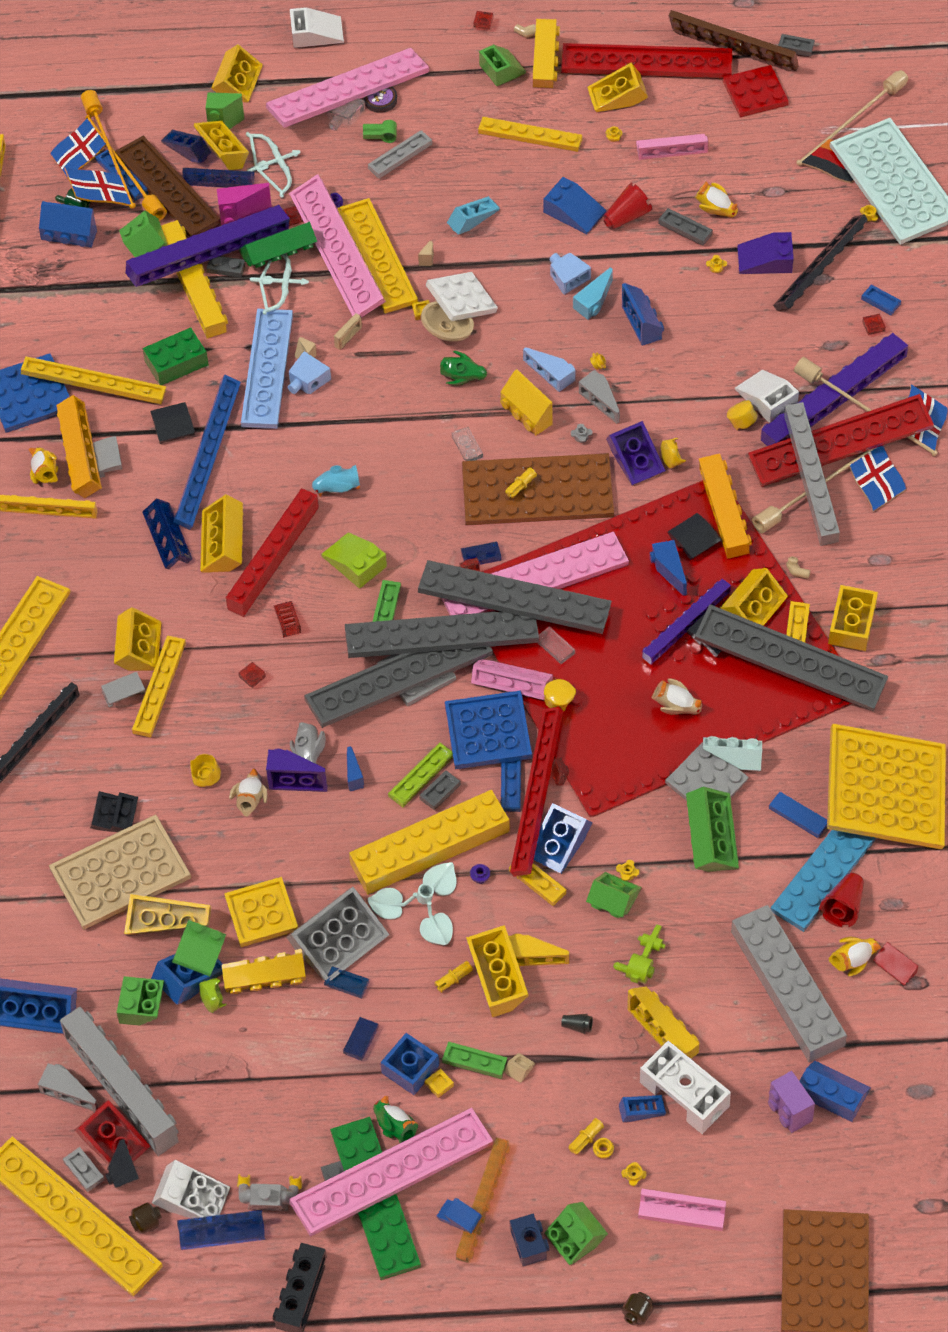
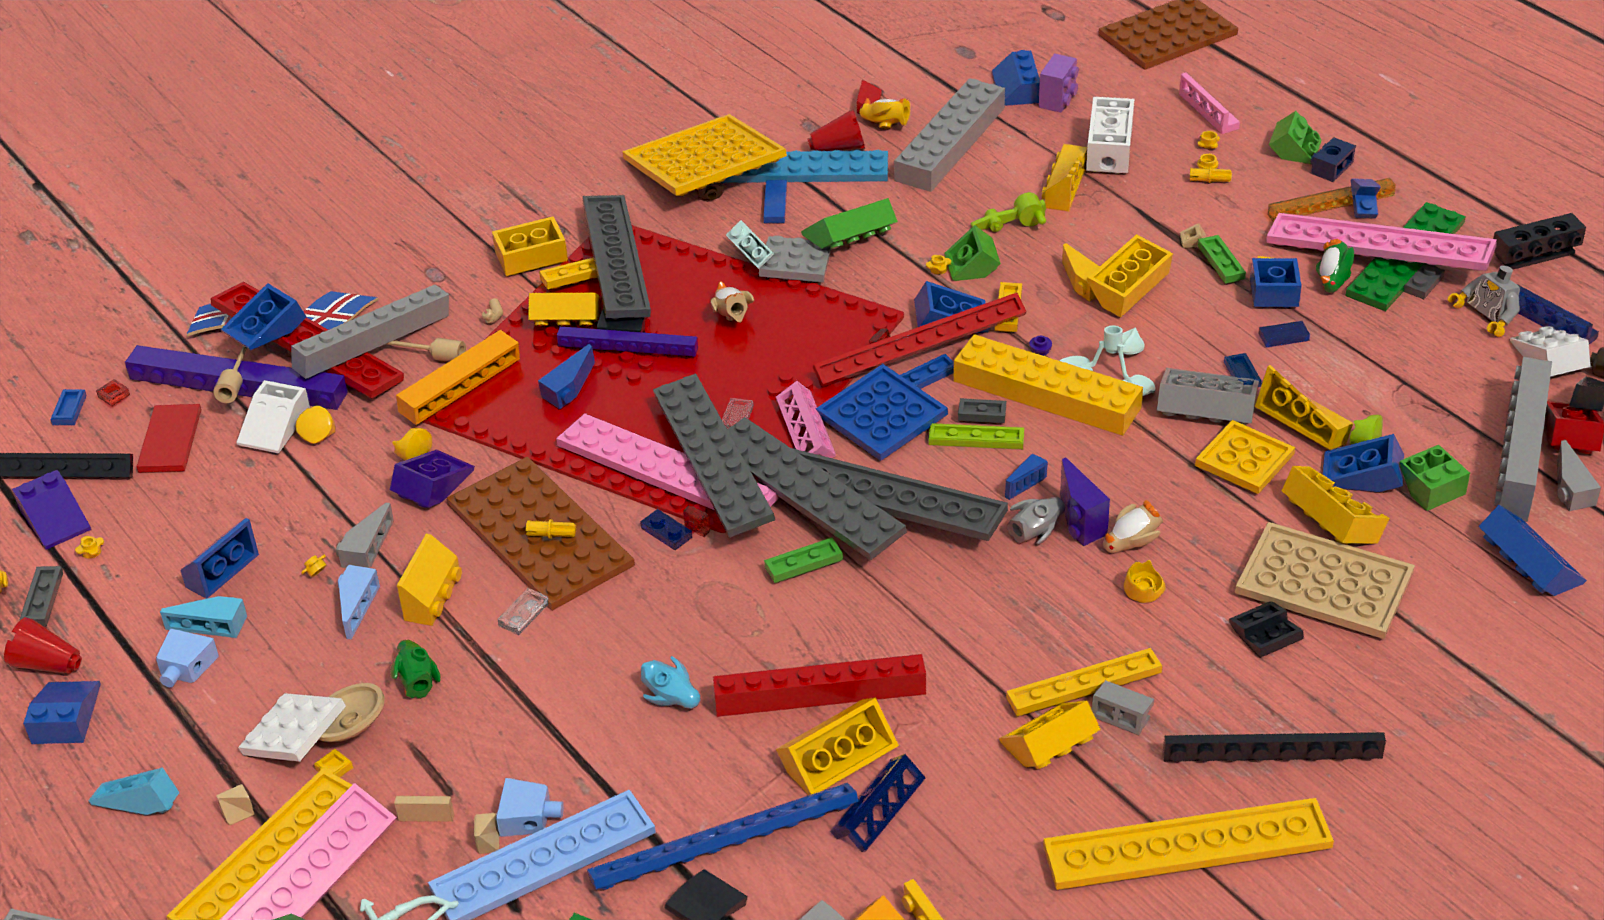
camera: 125 degrees left, 15 degrees down
bright green slope [172,920,226,977] -> none
clear red plate [238,662,266,688] -> none
clear red slope [273,601,301,638] -> none
lime slope [321,532,387,589] -> none
yellow axle [434,961,473,993] -> none
yellow hair [544,679,576,712] -> none
pearl dark grey cone [561,1013,593,1034] -> none
light grey plate [571,424,593,443] -> none
blue slope [619,1095,666,1122] -> none
dark brown head [622,1292,654,1325] -> none
black slope [667,513,722,561] -> none
none -> red tile [136,404,202,473]
none -> blue slope [221,283,307,350]

